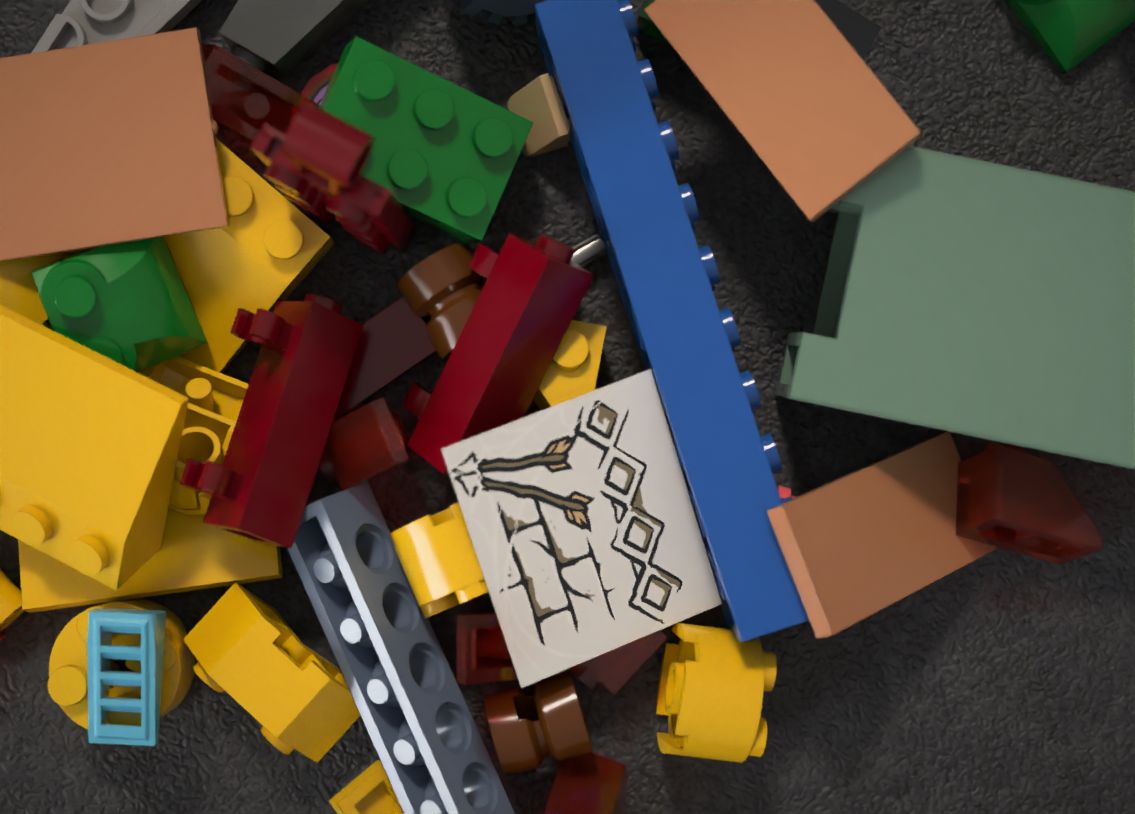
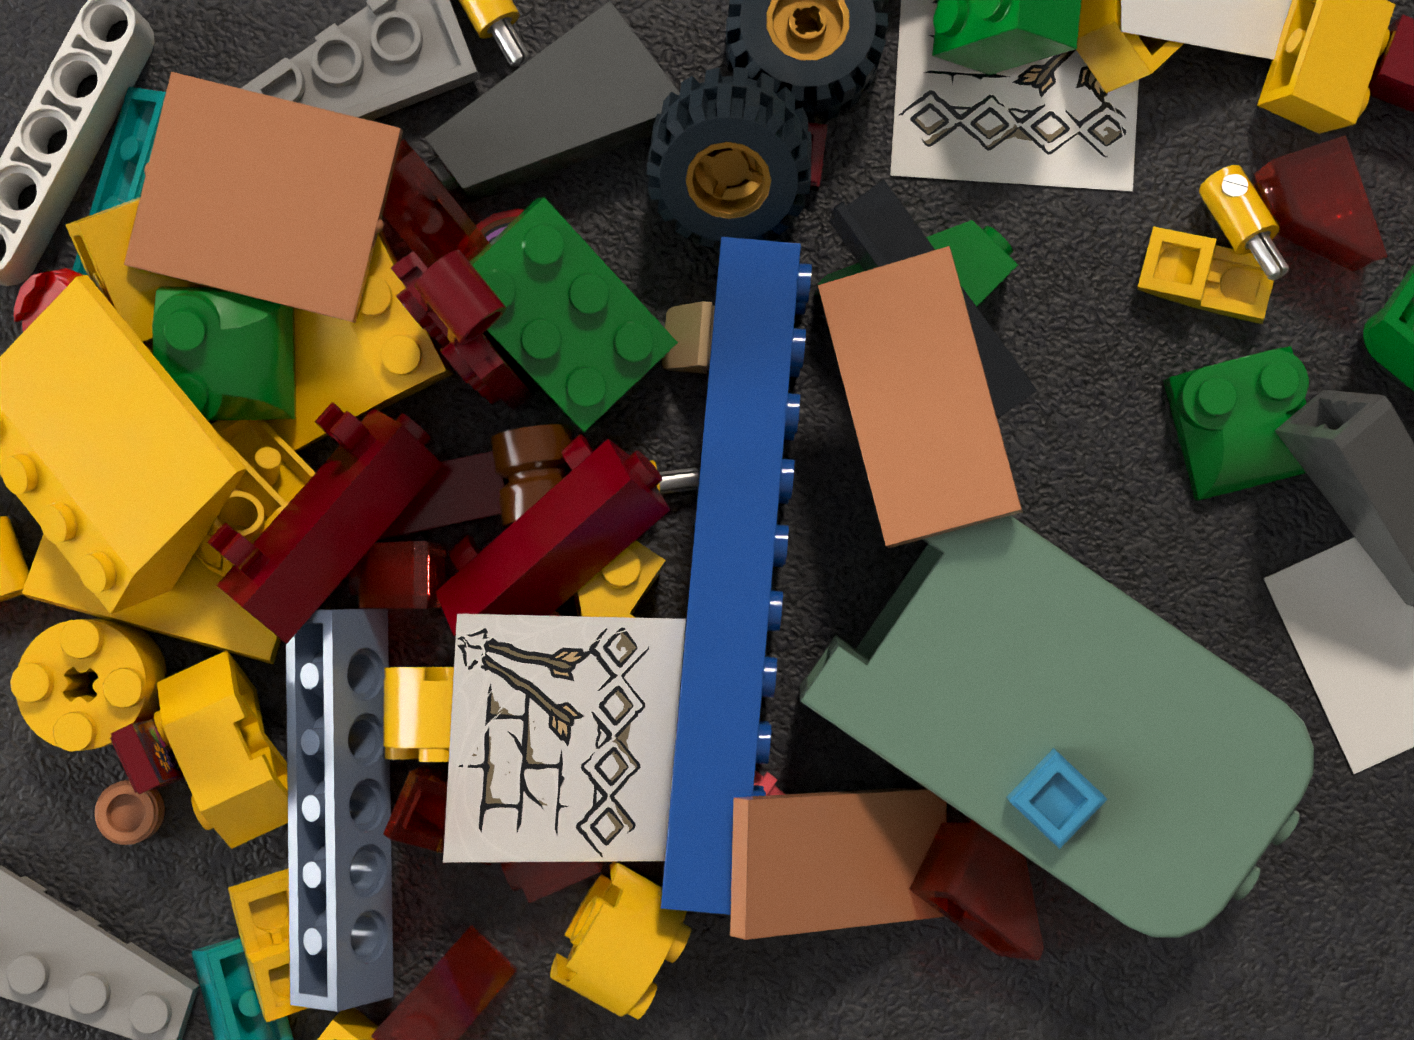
camera: 30 degrees right, 0 degrees up
medium azure slope [87,608,166,746] -> none
reddish brown wheel [483,671,593,777] -> none
none -> nougat tile [95,779,165,845]
none -> dark red tile [110,719,185,794]
none -> dark azure tile [1006,748,1107,849]

